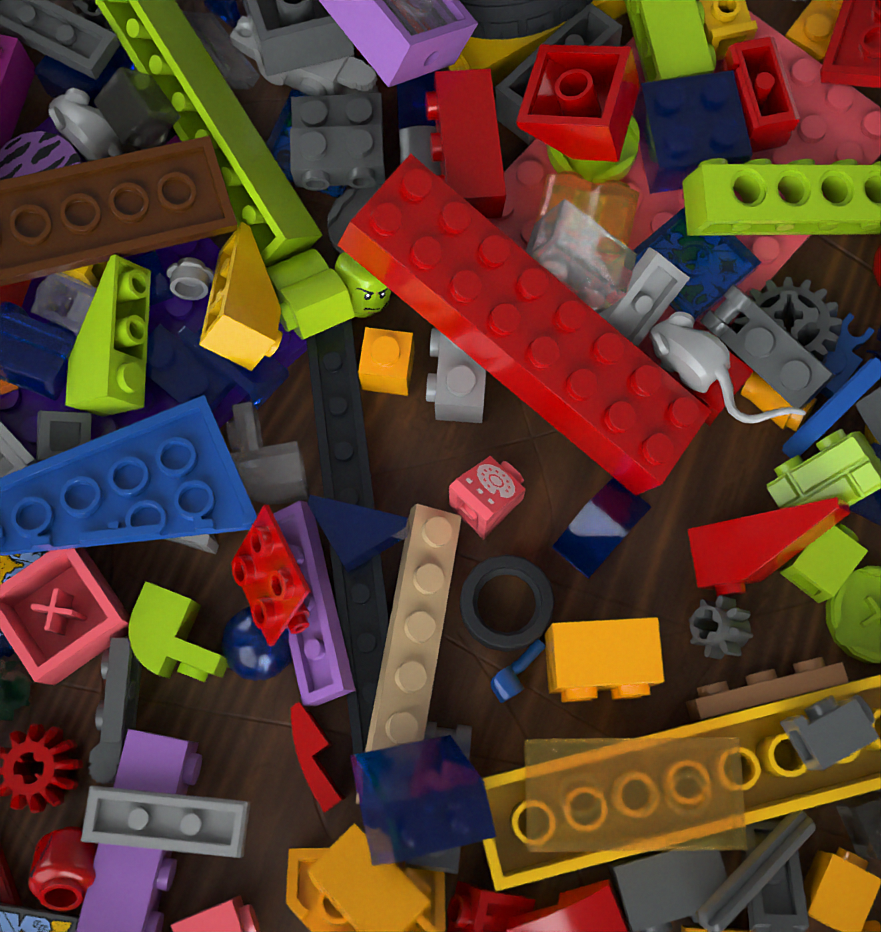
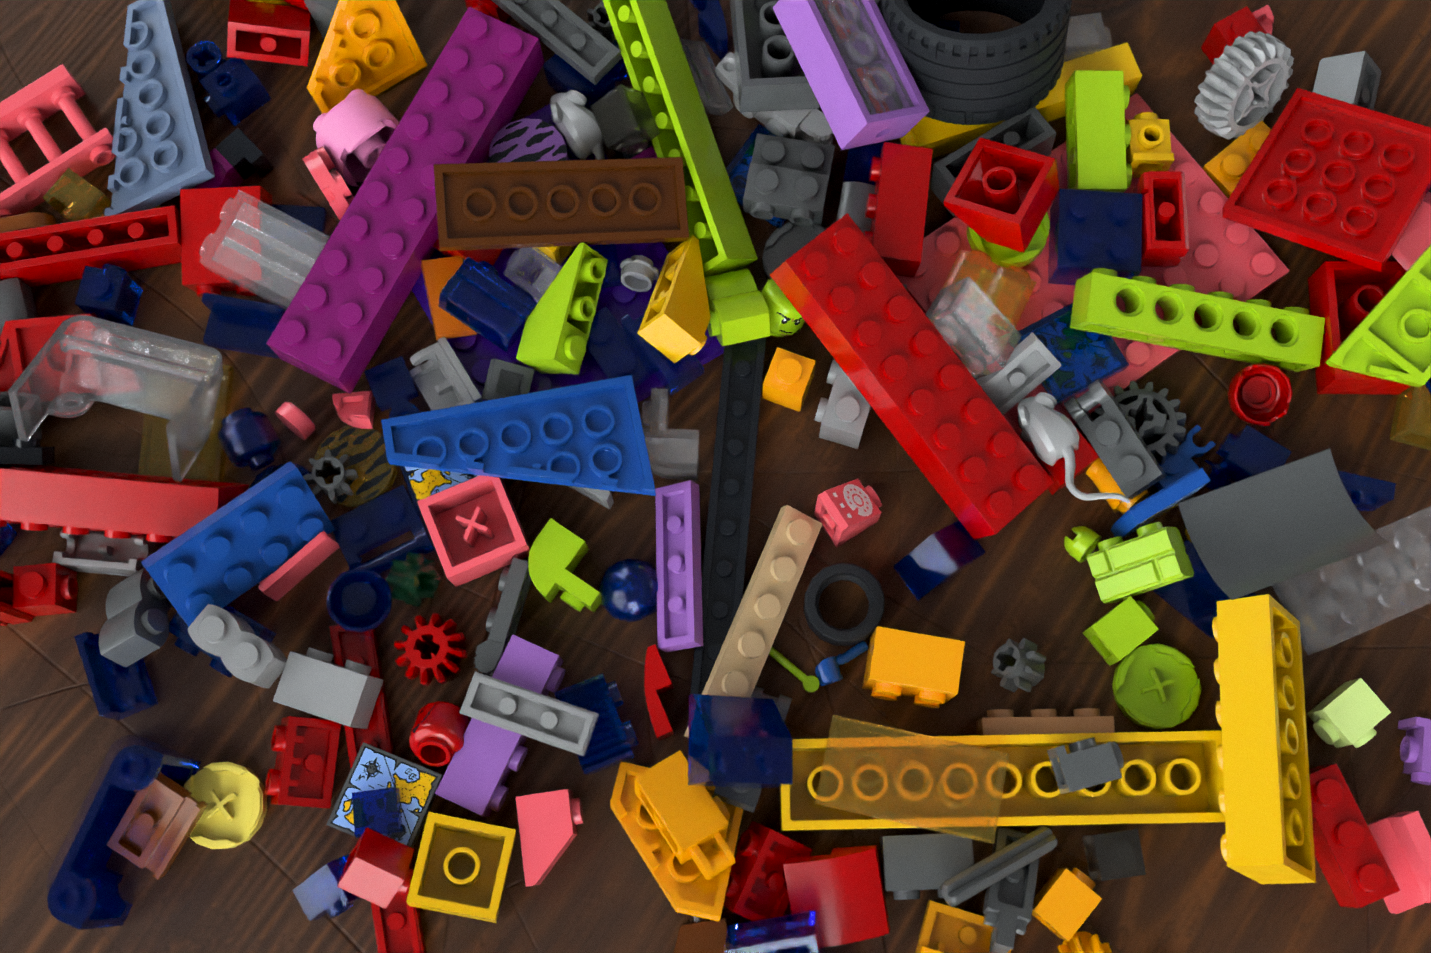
camera: 15 degrees right, 0 degrees up
red hinge [231,504,310,647] -> none
clear blue slope [307,495,410,573] -> none
red slope [687,497,851,597] -> none
none -> clear blue brick [554,673,639,776]
none -> lime hinge [769,647,820,693]
none -> lime hinge [1064,526,1102,563]

